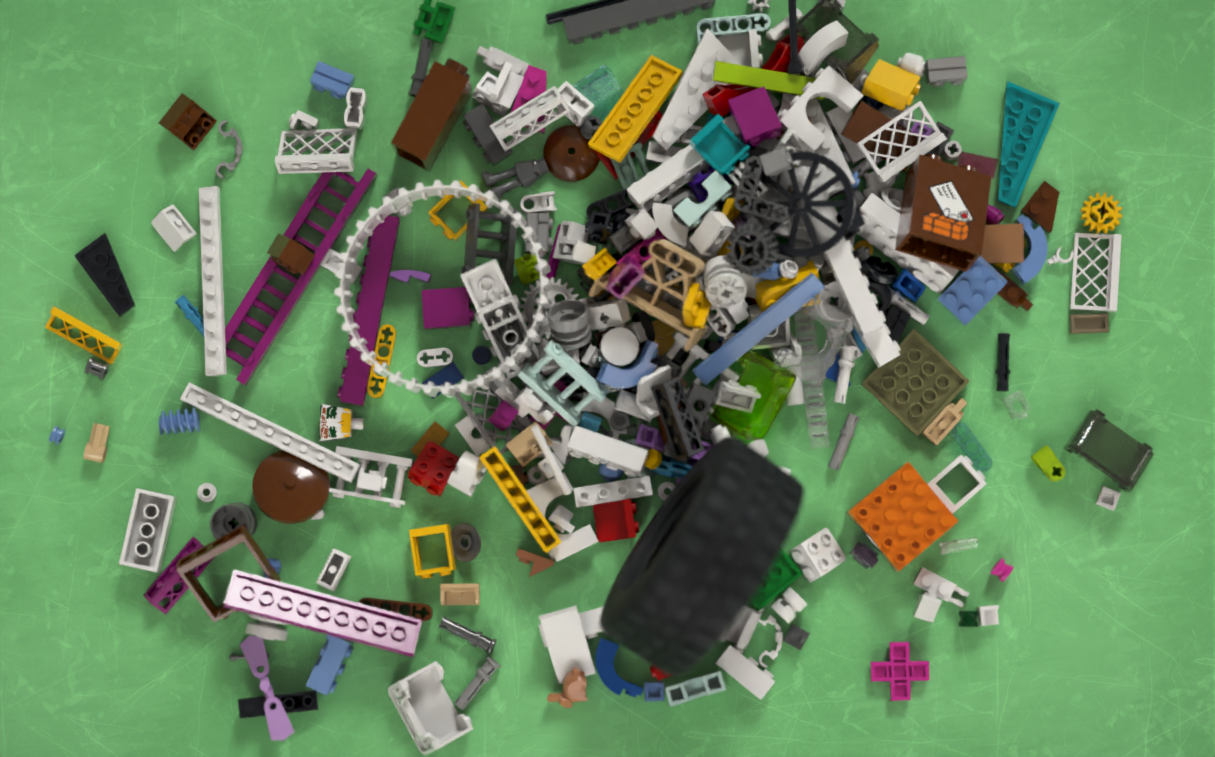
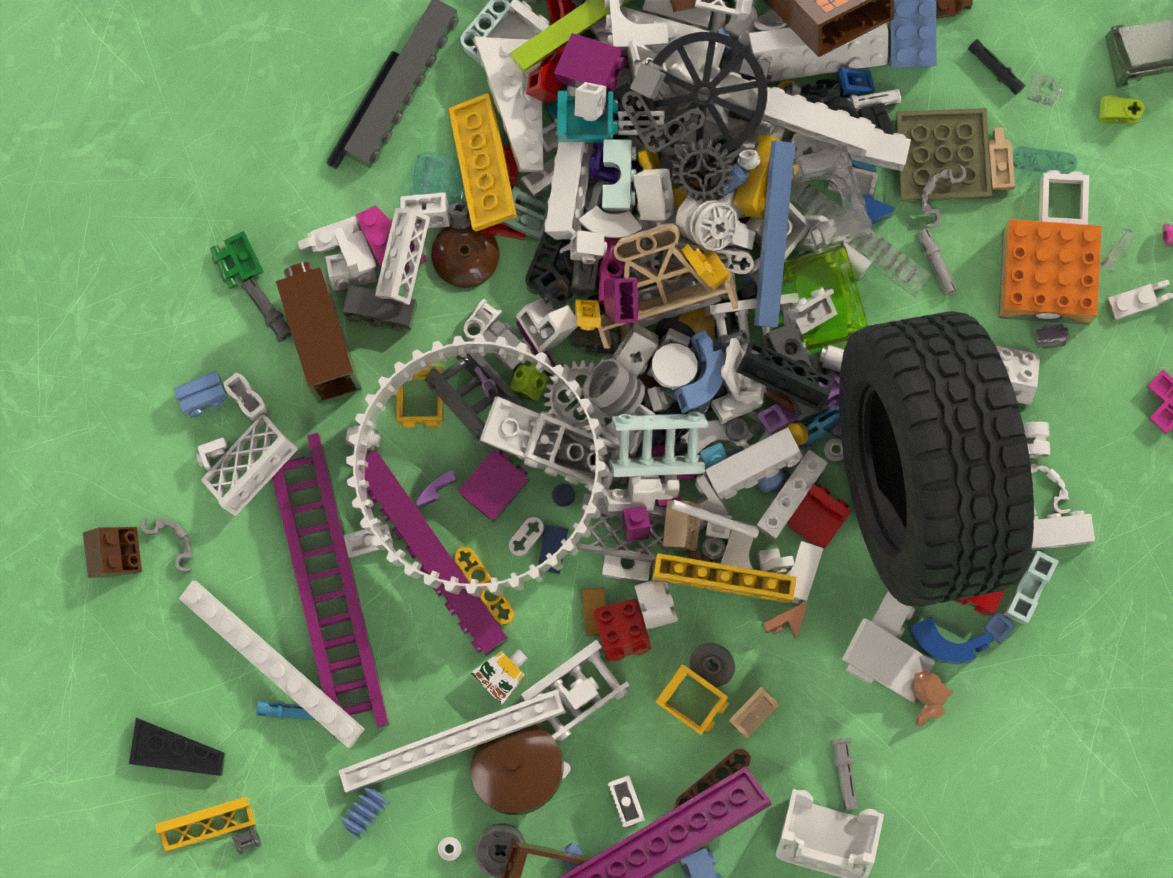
camera: 40 degrees left, 5 degrees down
white panel [151,204,197,252] -> none
reddish brown brick [267,233,315,275] -> none
dark grey pin [439,616,497,655] -> none
dark grey piece [481,158,549,203] -> none
dark grey tile [783,624,810,650] -> none
white pin [833,344,858,404] -> none
white slope [912,592,942,622] -> none
none -> lavender hand [474,367,498,398]
none -> white brick [575,82,606,121]
none -> light grey piece [921,164,966,227]

